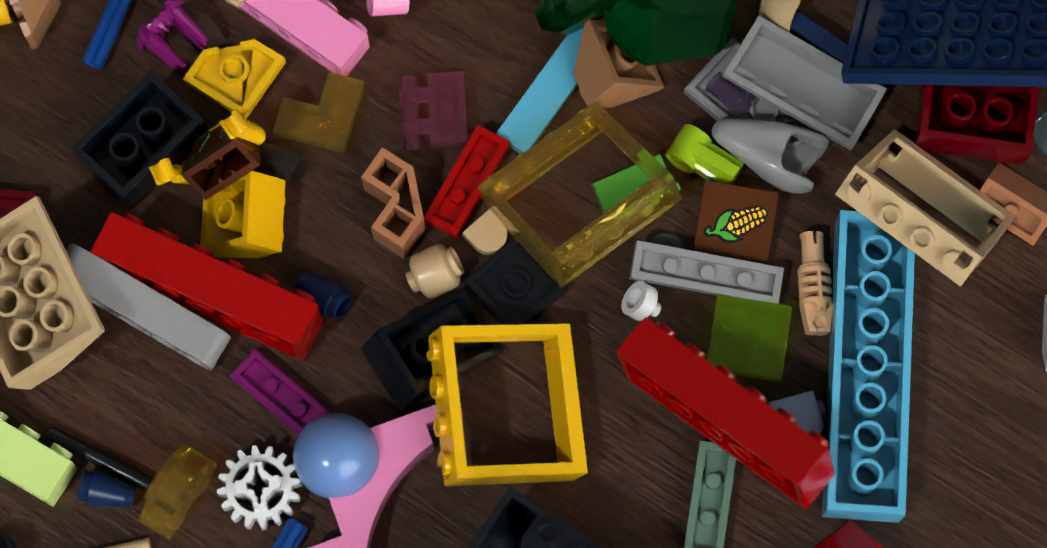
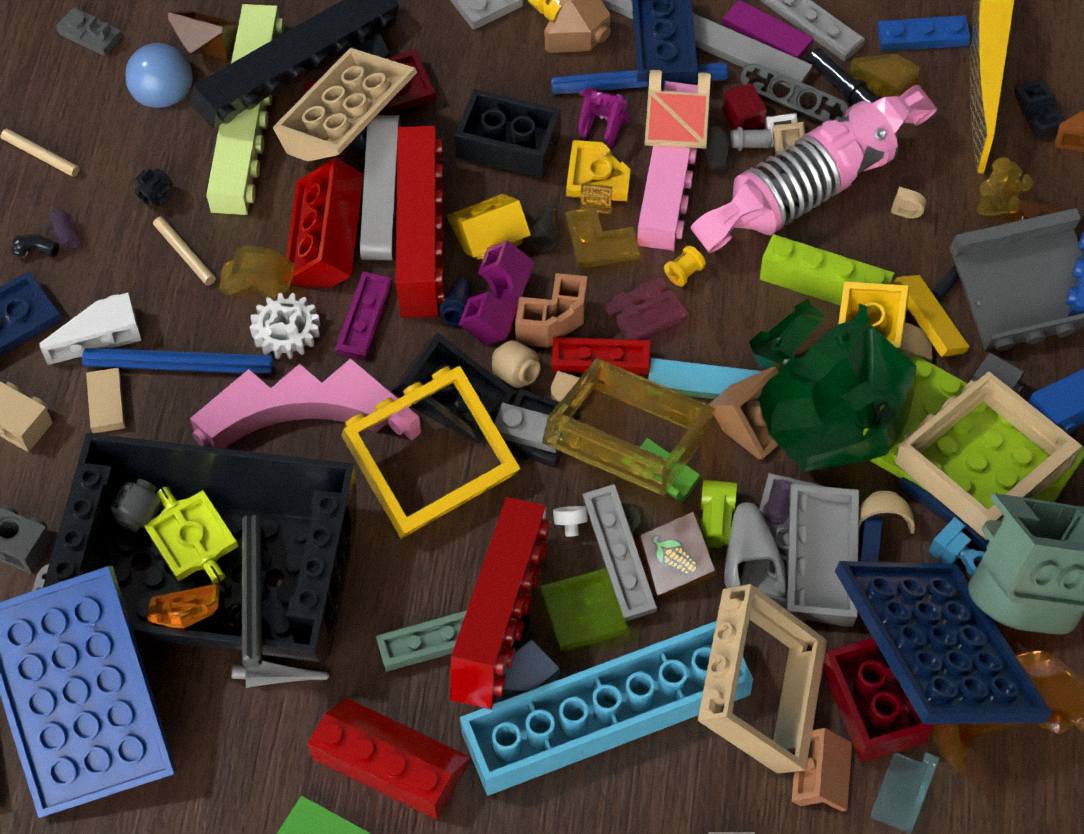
camera: 65 degrees right, 15 degrees down
black bar [46,426,154,492] -> none
dark blue cone [77,469,137,509] -> none
copper torso [149,109,266,200] -> none
medium blue piece [293,413,379,499] -> none
light nougat hinge [797,231,833,336] -> none
none -> red slope [282,157,364,288]
none -> magenta arch [458,240,534,345]
none -> light grey plate [494,403,565,453]
none -> clear yellow tile [580,184,613,214]
none -> yellow bush [664,245,706,287]

